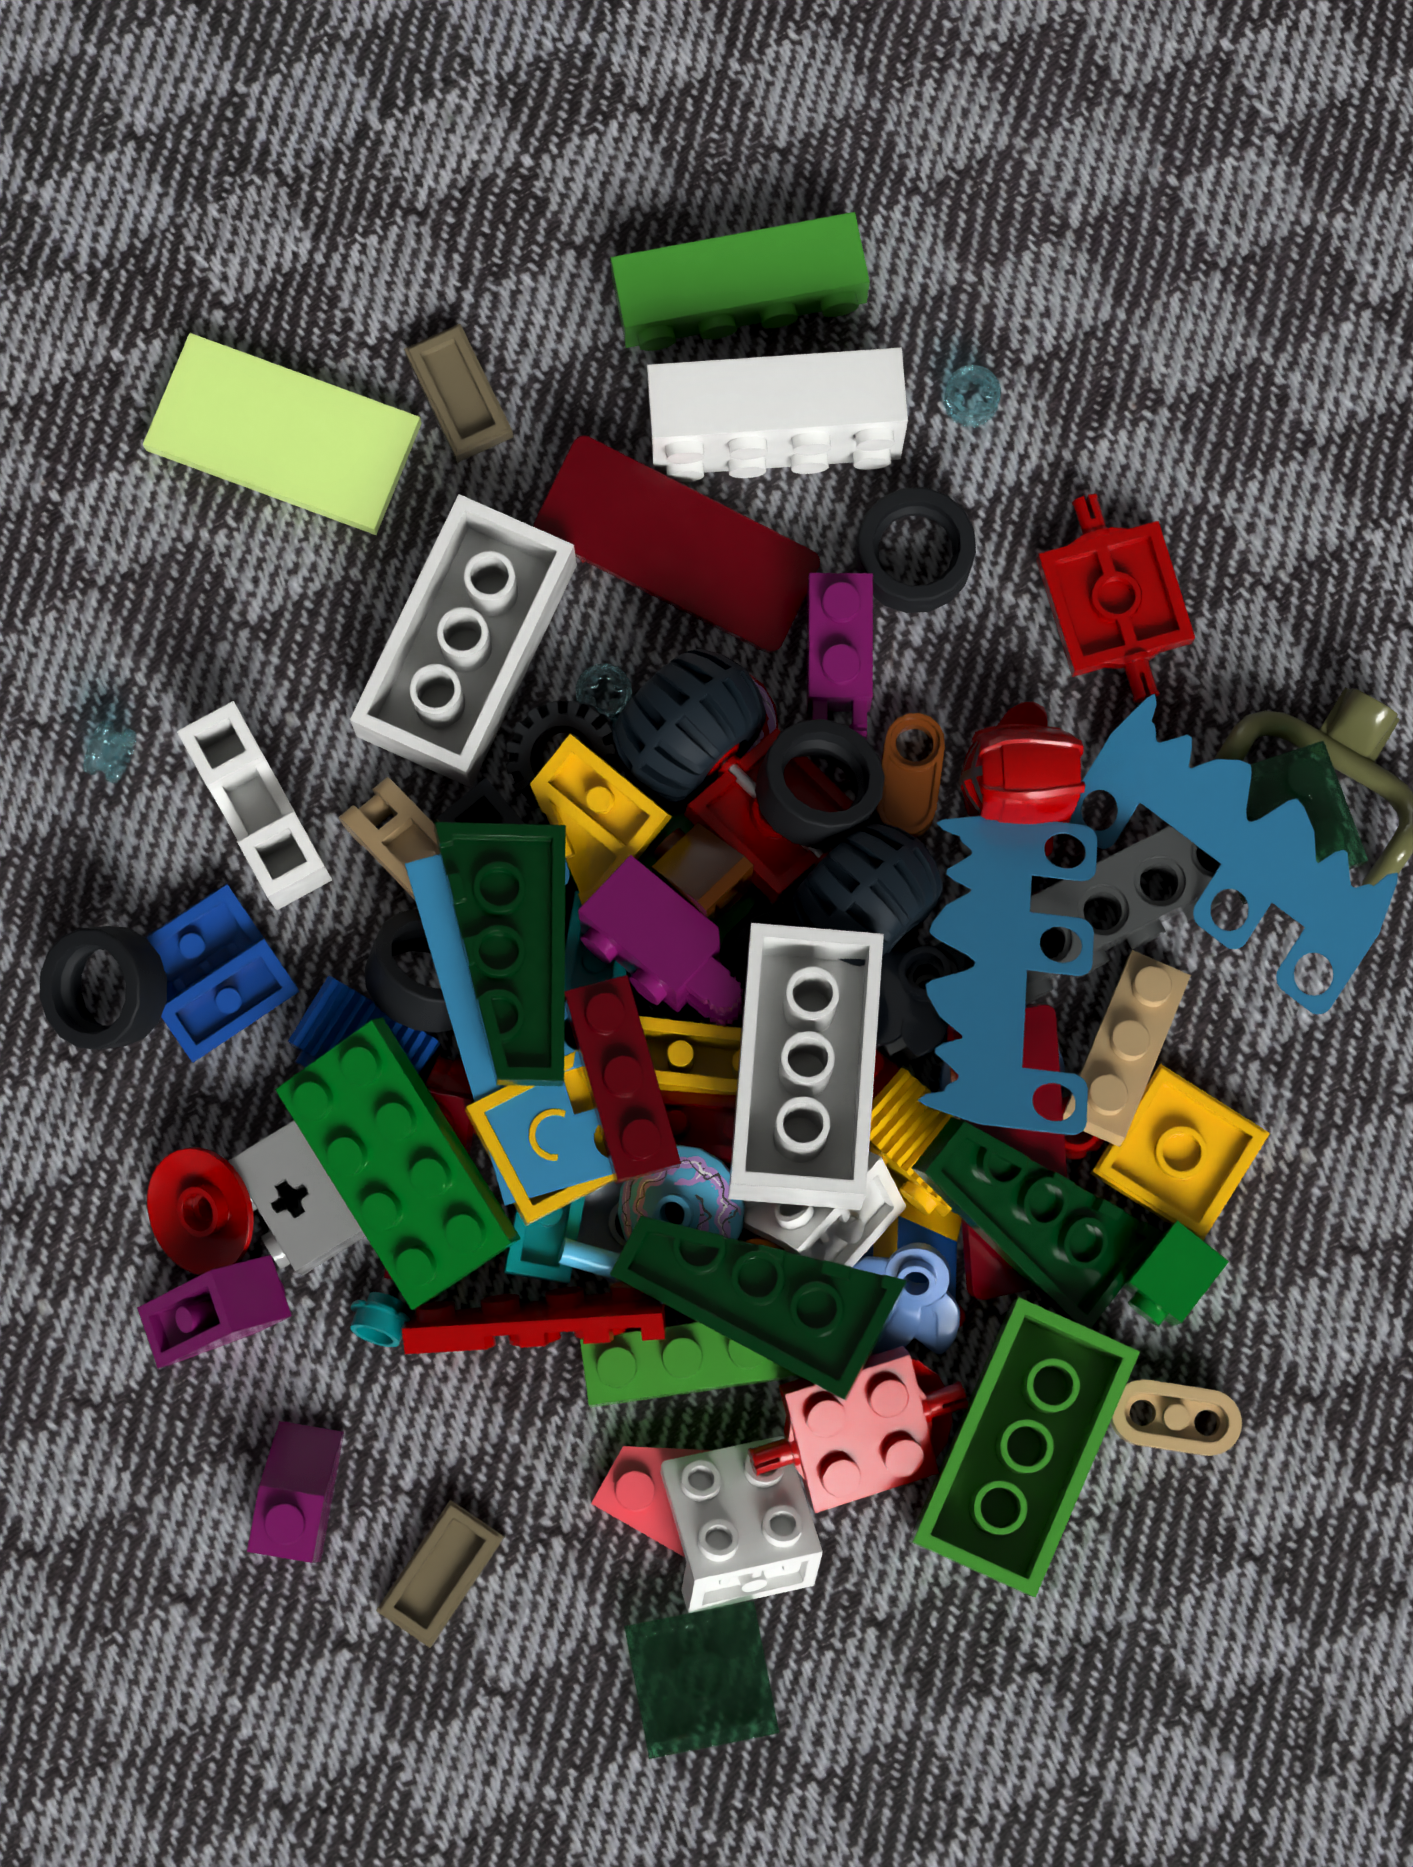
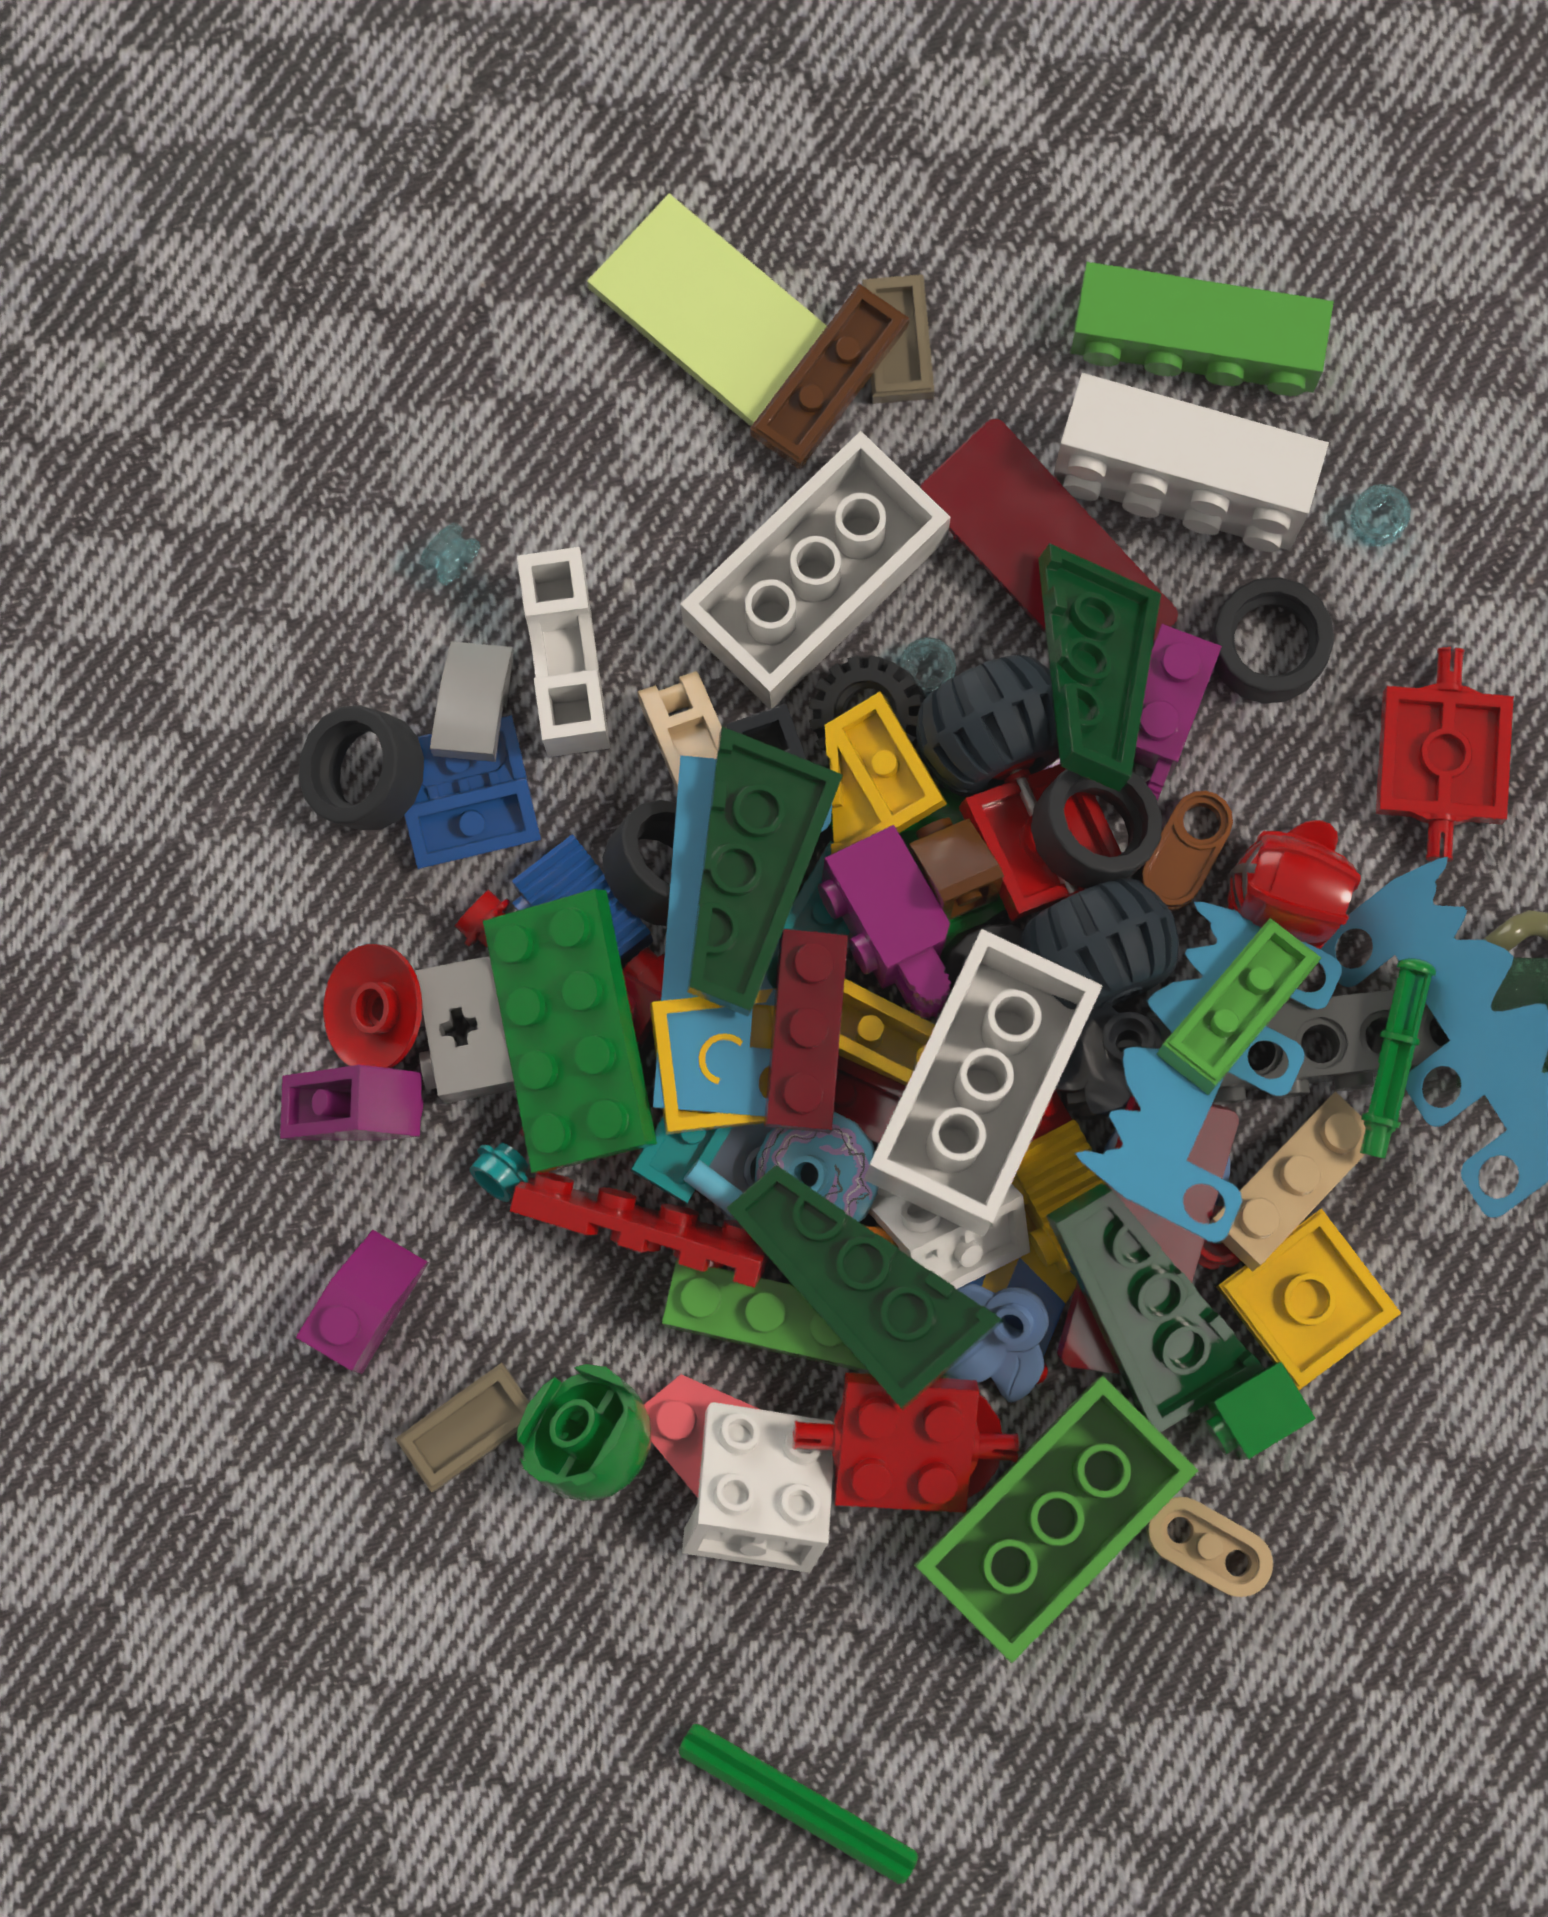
camera: 25 degrees right, 0 degrees up
clear green plate [624,1600,779,1759] -> none
none -> light grey slope [430,641,514,762]
none -> red plate [454,890,510,948]
none -> green cylinder [517,1364,651,1501]
none -> green axle [678,1724,918,1884]
none -> reddish brown tile [750,284,910,470]
none -> dark green wing [1038,543,1161,792]
none -> bright green tile [1157,918,1321,1095]
none -> green piece [1360,958,1436,1159]

